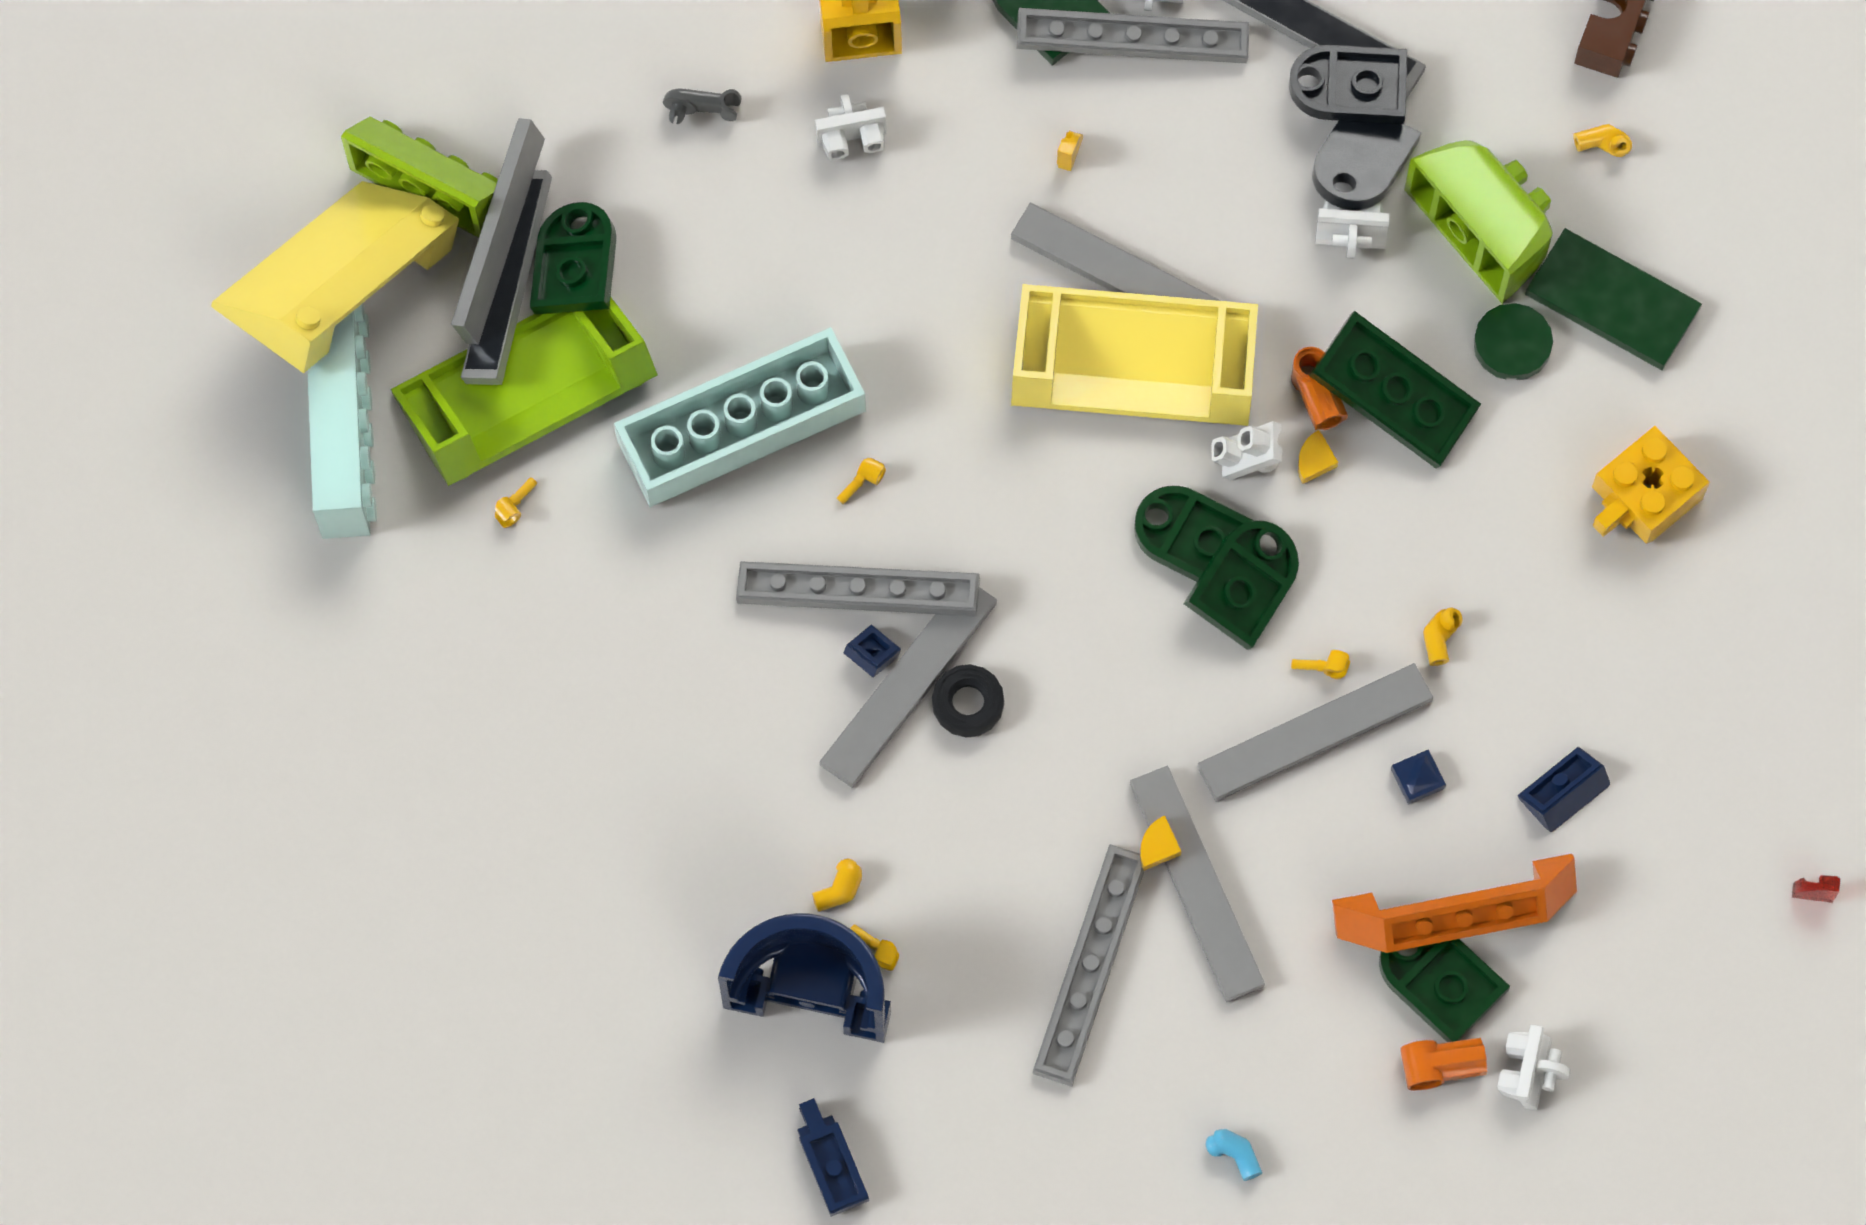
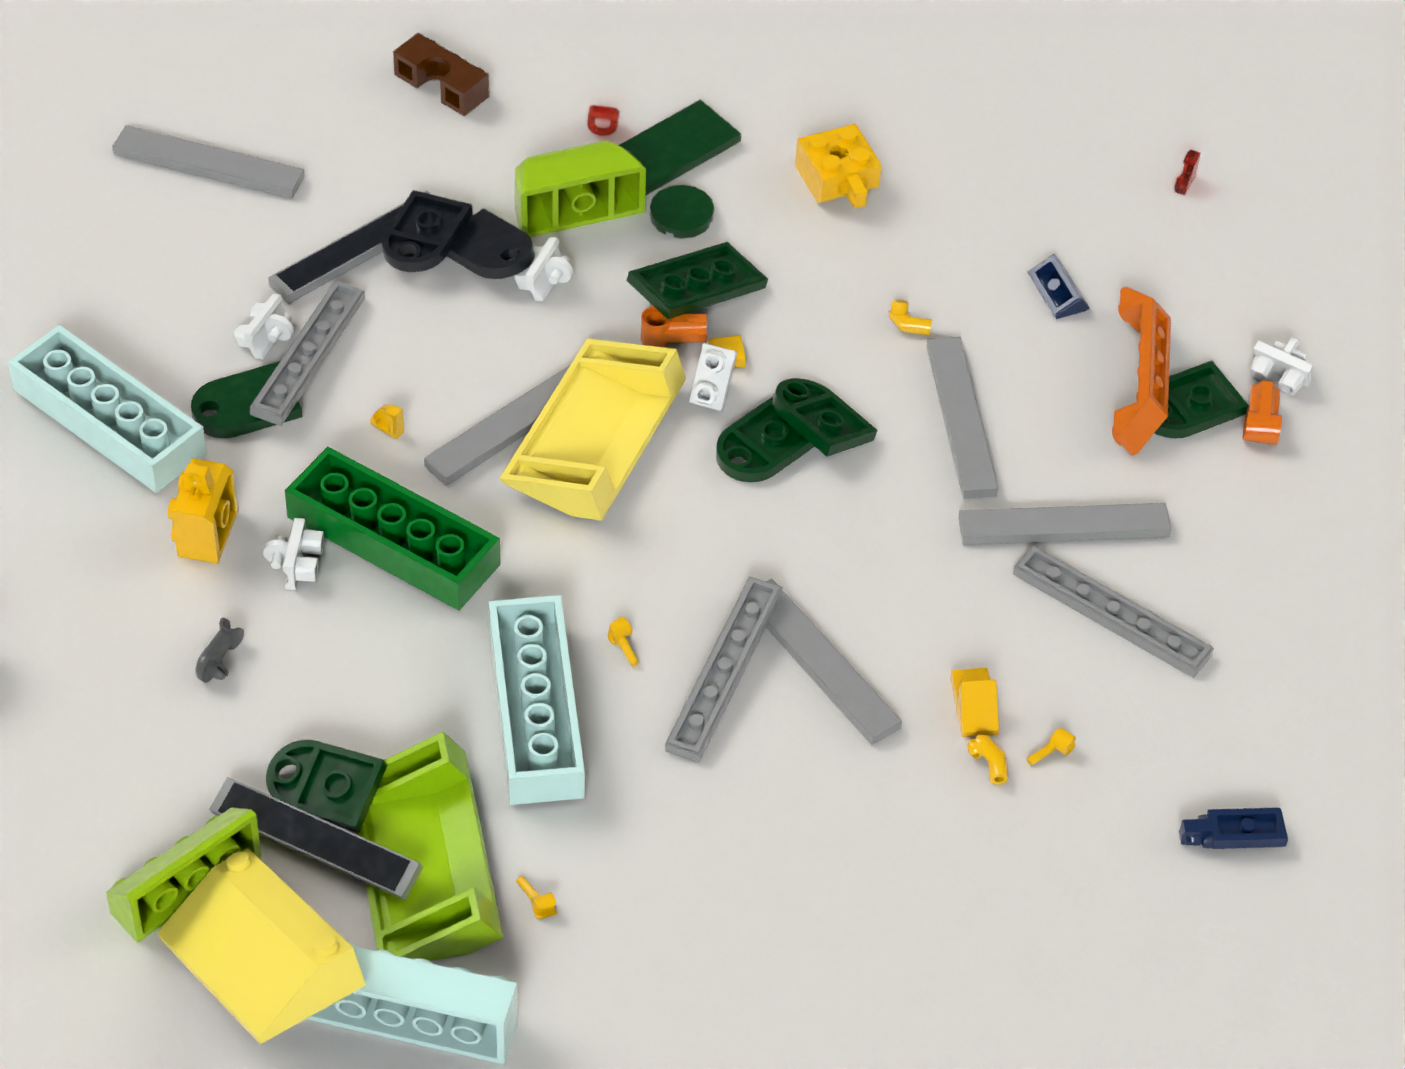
camera: 75 degrees left, 20 degrees down
light grey tile [451,118,545,345] -> none
dark blue piece [718,913,891,1043] -> none
dark blue tile [843,624,901,678] -> none
black tyre [932,664,1004,738] -> none
yellow tile [1140,815,1182,871] -> none
medium azure arm [1205,1129,1262,1181] -> none
yellow hand [1291,650,1350,679] -> none
dark blue tile [1391,749,1446,805] -> none
yellow arm [1573,124,1632,157] -> none
none -> green brick [285,446,501,611]
none -> clear red tile [587,105,620,136]
none -> yellow slope [950,667,999,737]

